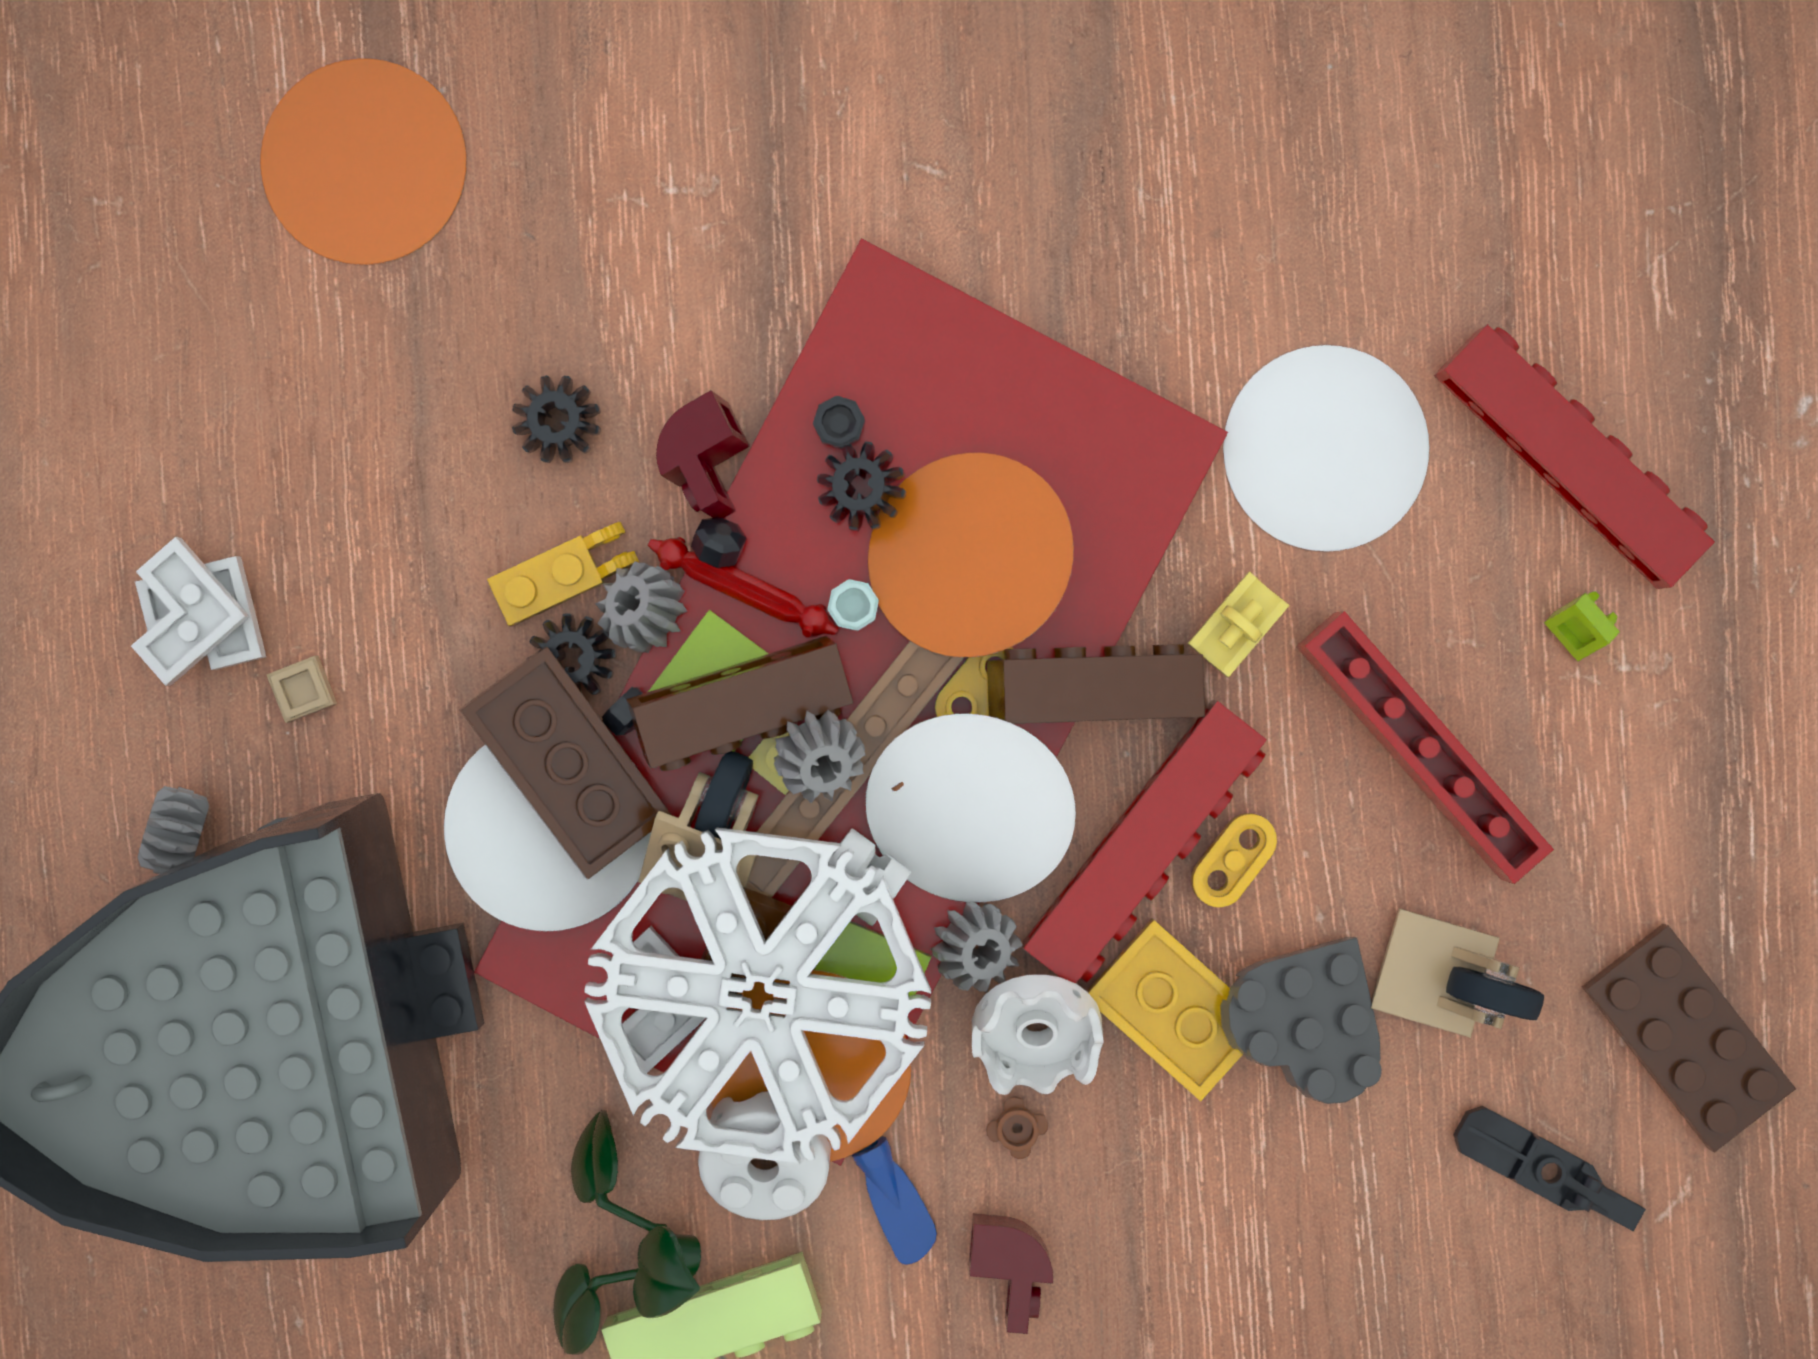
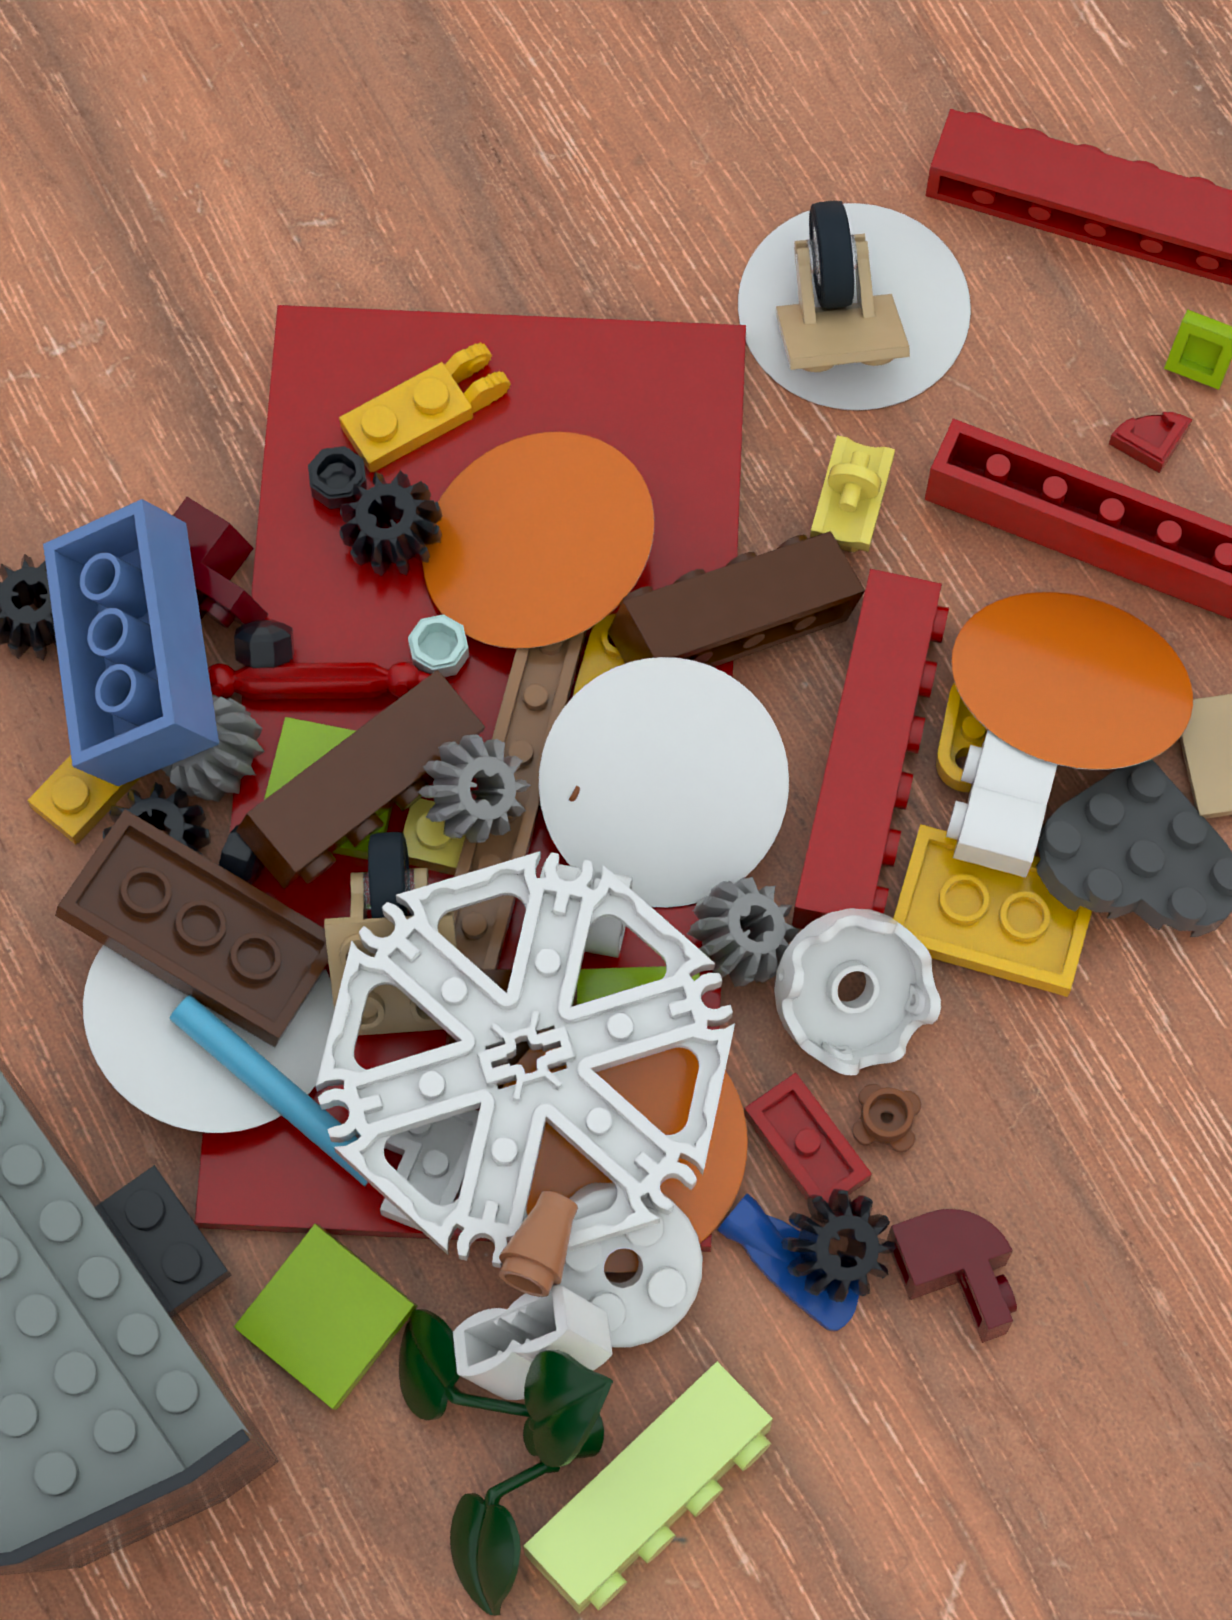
camera: 25 degrees left, 20 degrees down
none -> medium blue brick [43,499,219,786]
none -> medium azure piece [169,995,369,1186]
none -> lime tile [234,1224,418,1410]
none -> yellow hinge [339,342,511,472]
none -> white brick [453,1285,613,1400]
none -> nougat cone [499,1191,578,1297]
none -> red plate [744,1072,872,1203]
none -> tan plate [776,200,910,372]
none -> black gear [781,1189,896,1302]
none -> white brick [946,730,1057,878]
none -> orange sticker [951,592,1193,770]
none -> red tile [1109,412,1192,473]

